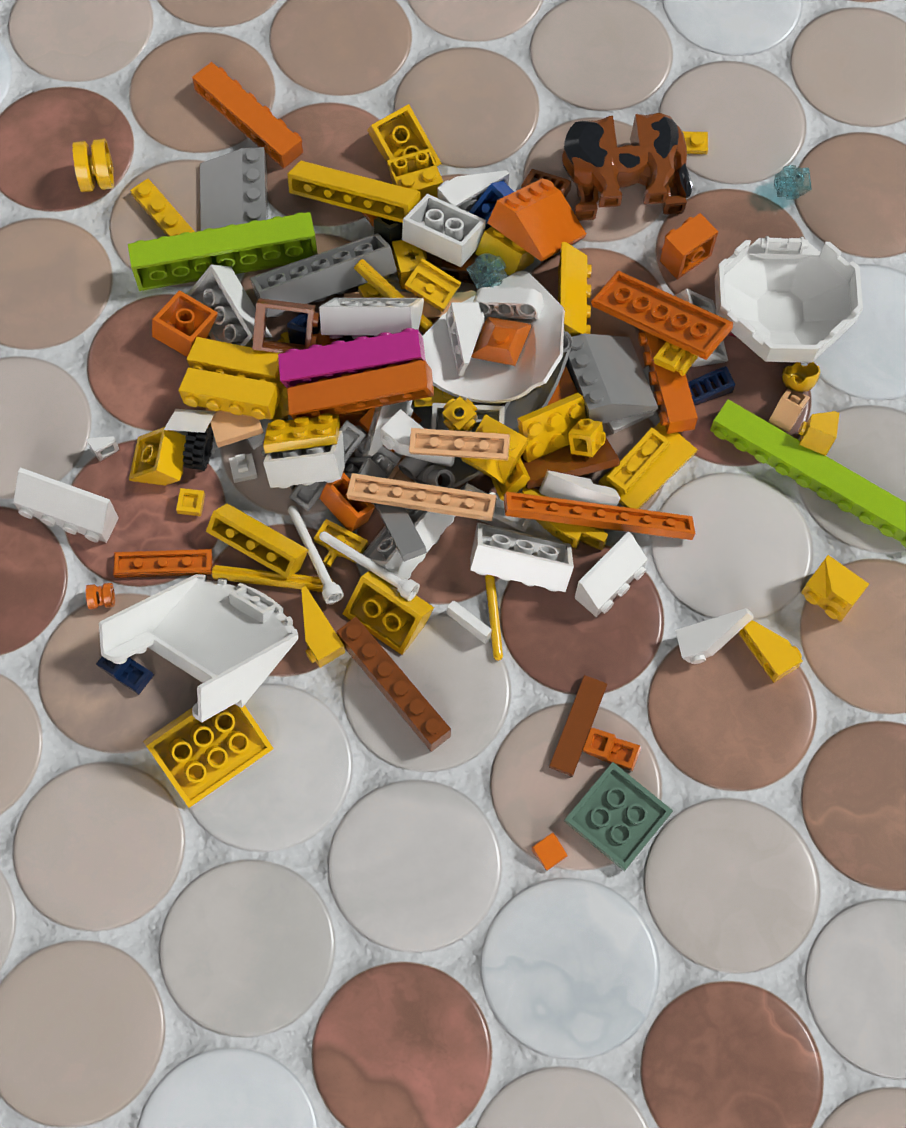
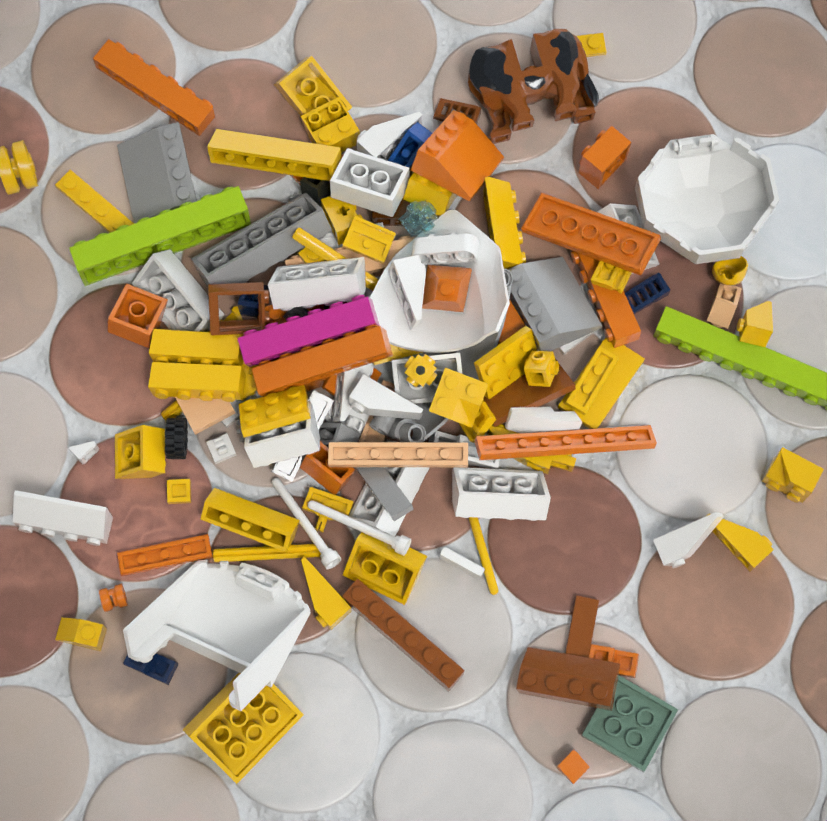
camera: 10 degrees left, 5 degrees up
white sticker [164,409,216,433] -> none
light nougat plate [409,428,510,461] -> none
white slope [575,531,648,617] -> none
clear light blue brick [774,165,812,200] -> none
none -> yellow slope [55,617,107,651]
none -> dark orange slope [516,647,621,711]

